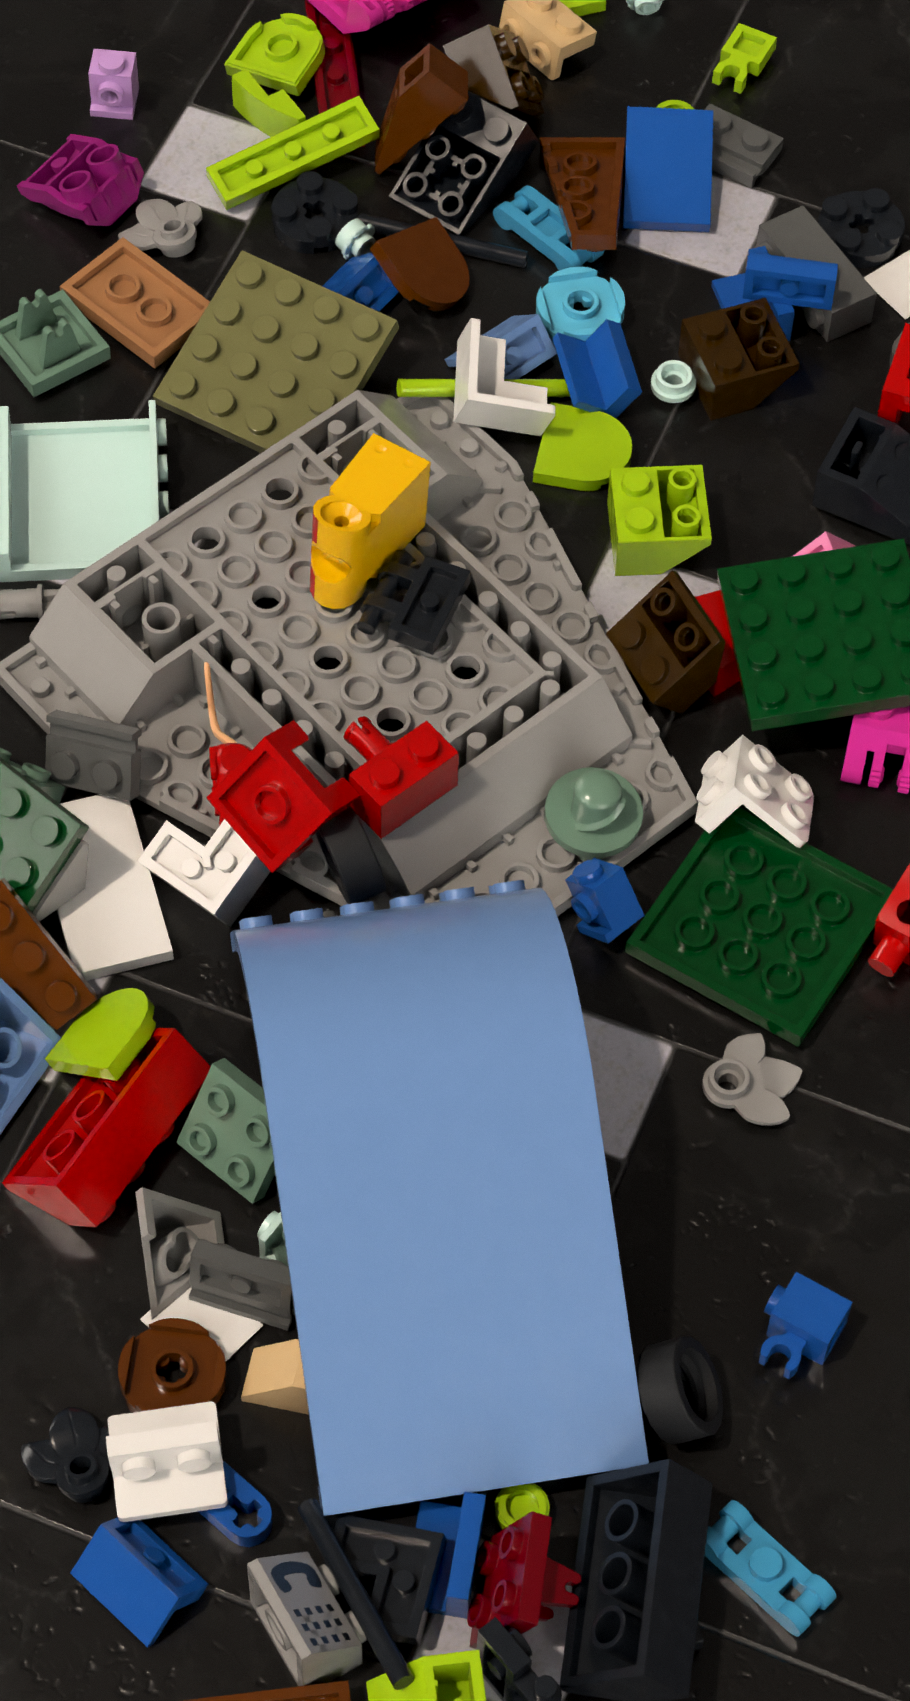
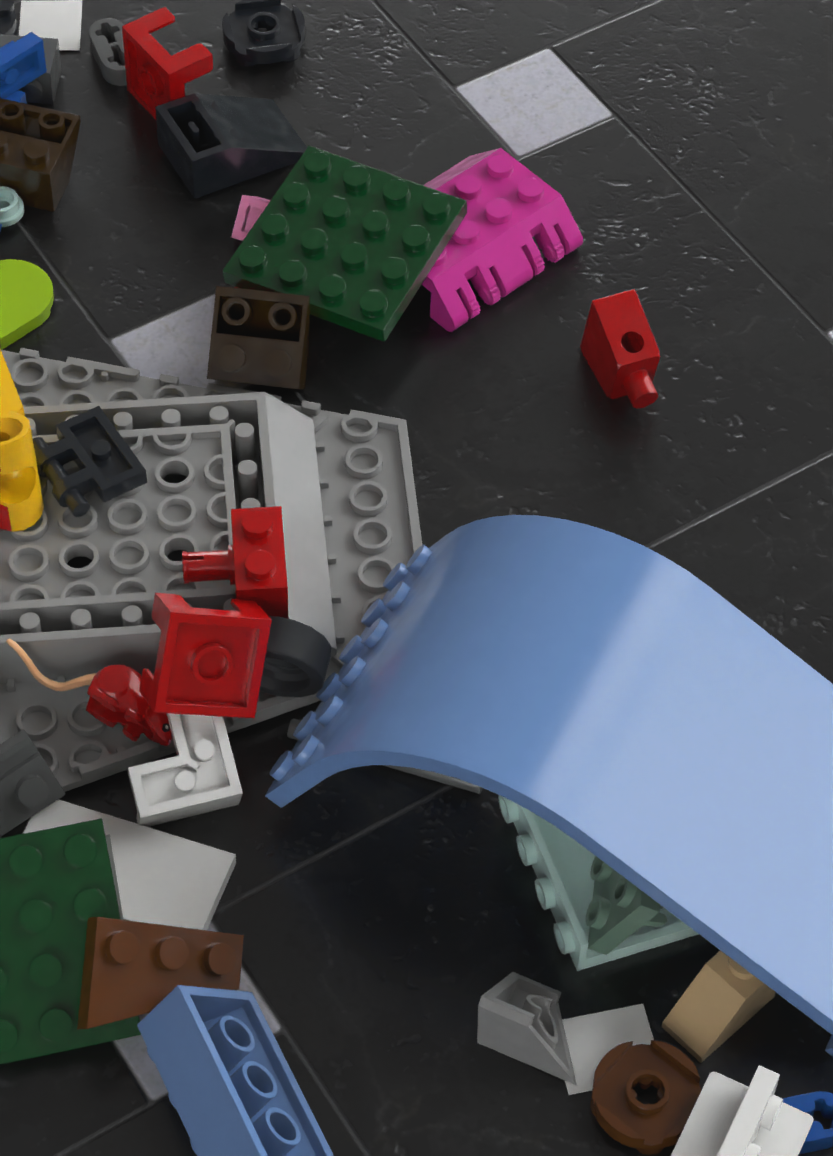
camera: 55 degrees left, 5 degrees down
red slope [2,1028,211,1227] -> none
lime tile [45,988,156,1081] -> none
sand green plate [176,1058,275,1204] -> none
dark grey plate [189,1238,295,1331] -> none
sand green plate [544,767,643,862] -> none
blue brick [565,858,645,943] -> none
lime slope [607,465,712,576] -> none
dark green plate [625,808,894,1047] -> none
white bracket [695,735,814,848] -> none
light grey plate [702,1033,802,1126] -> none

